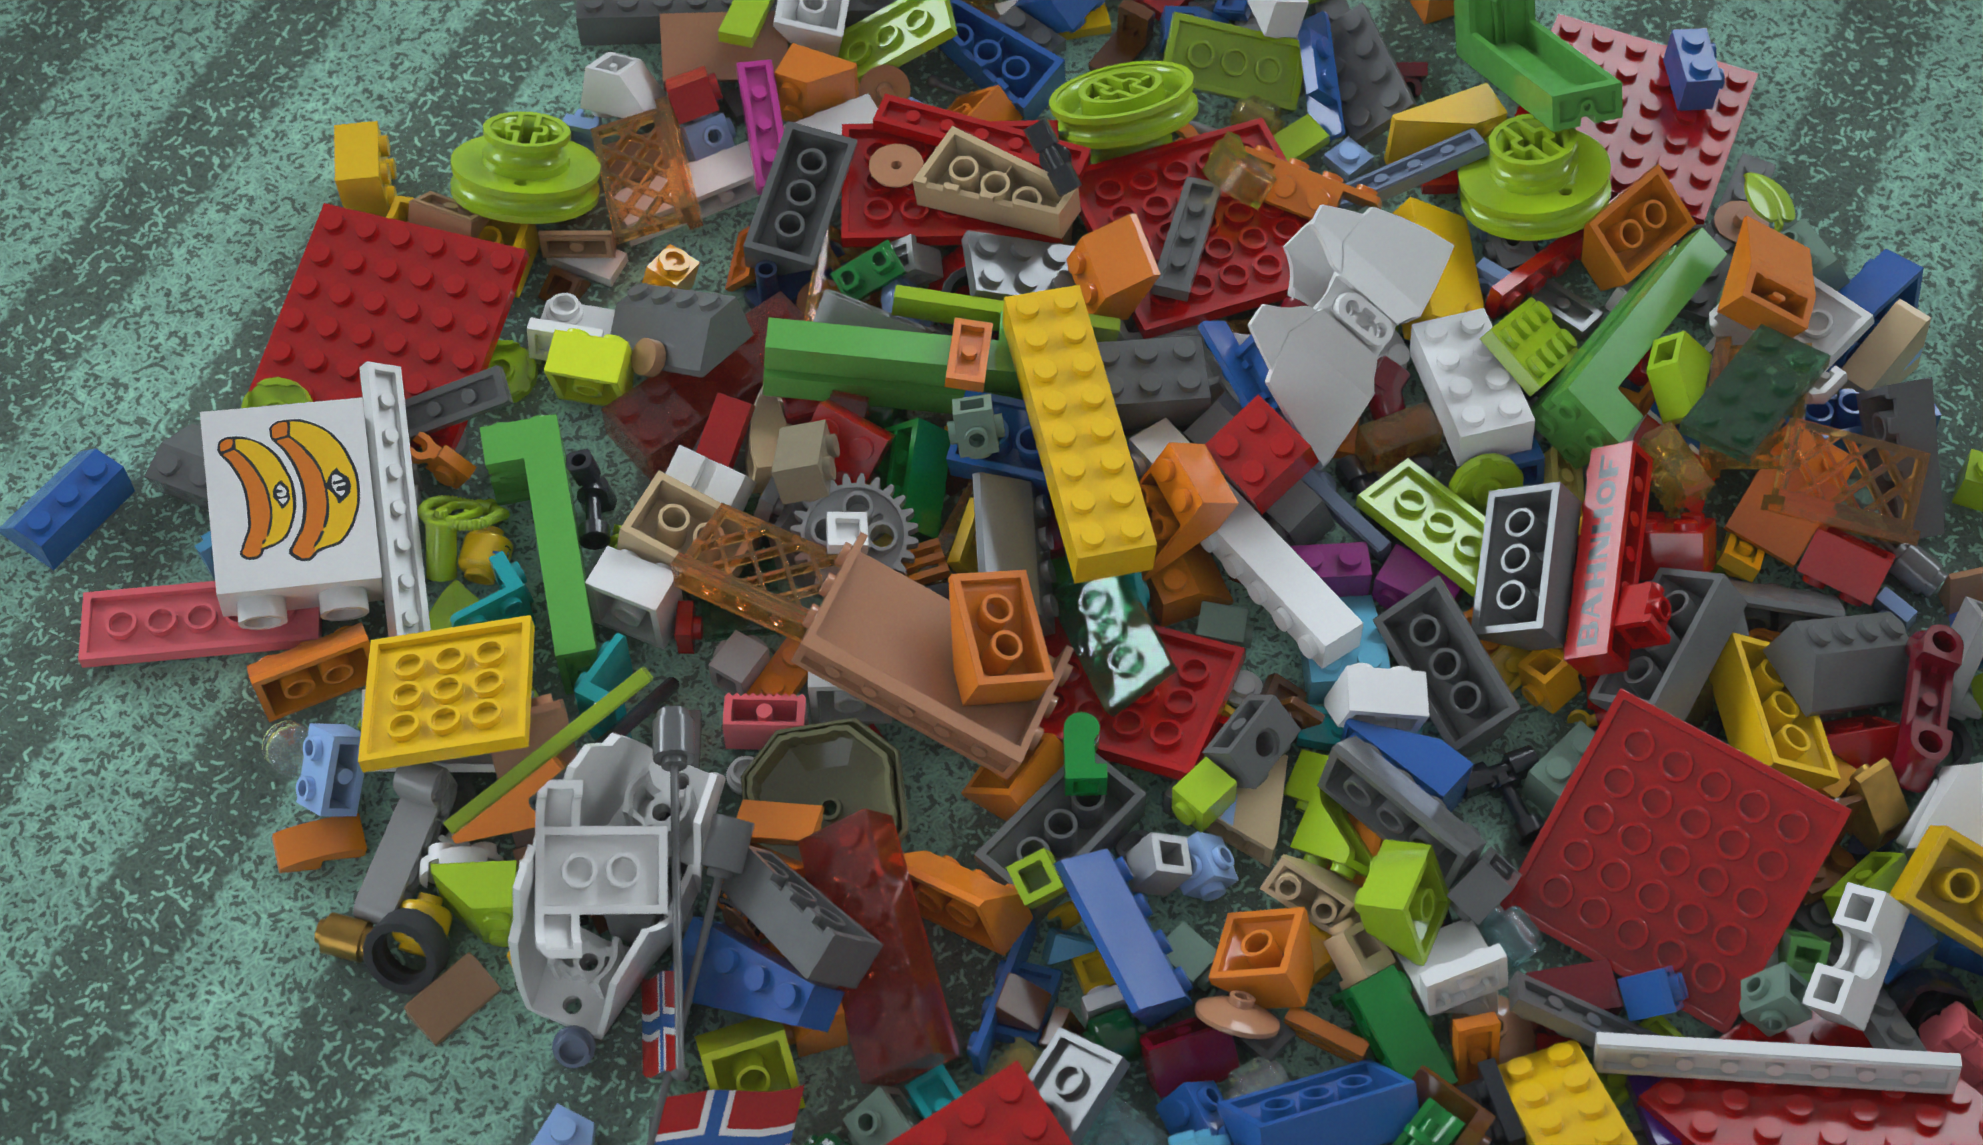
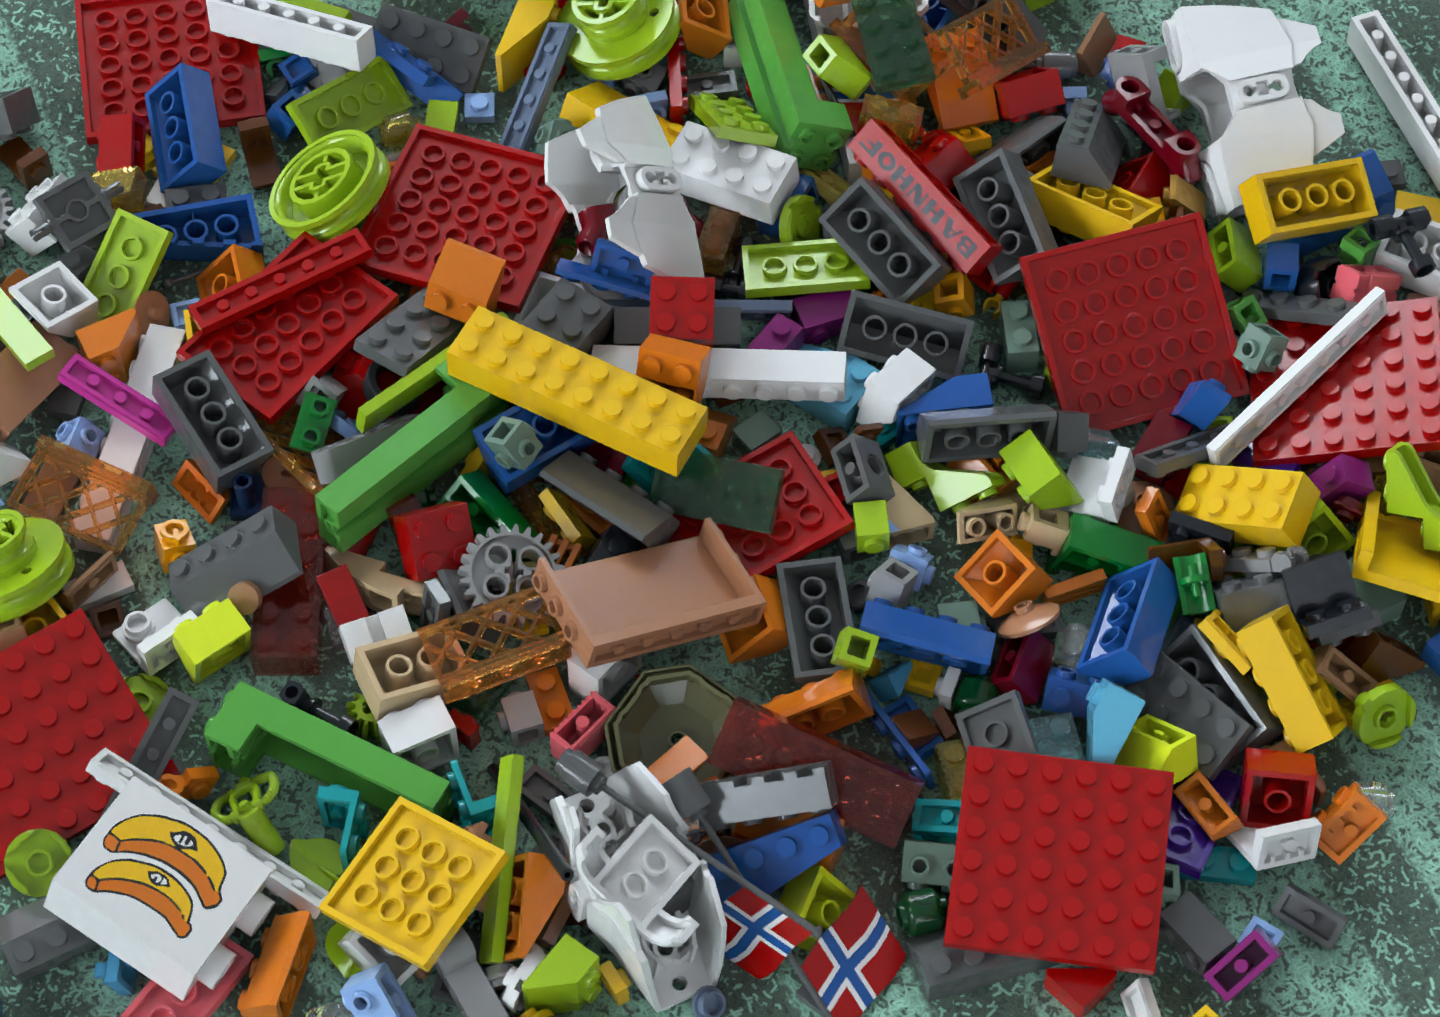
camera: 50 degrees left, 0 degrees up
yellow head [458,526,513,586] -> none
red brick [665,65,723,125] -> none
dark tan brick [772,420,840,504] -> none
white plate [826,512,869,554] -> none
nougat piece [869,144,924,188] -> none
tan wedge [913,126,1081,238] -> none
orange plate [944,318,993,393] -> none
orange slope [948,570,1054,706] -> none
black bar [1023,118,1082,198] -> none
green leg [1063,712,1108,796] -> none
dark grey plate [1151,176,1222,302] -> none
clear yellow brick [1202,131,1277,210] -> none
orange bracket [1242,145,1382,221] -> none
red brick [1613,582,1671,649] -> none
white arch [1802,883,1910,1031] -> none

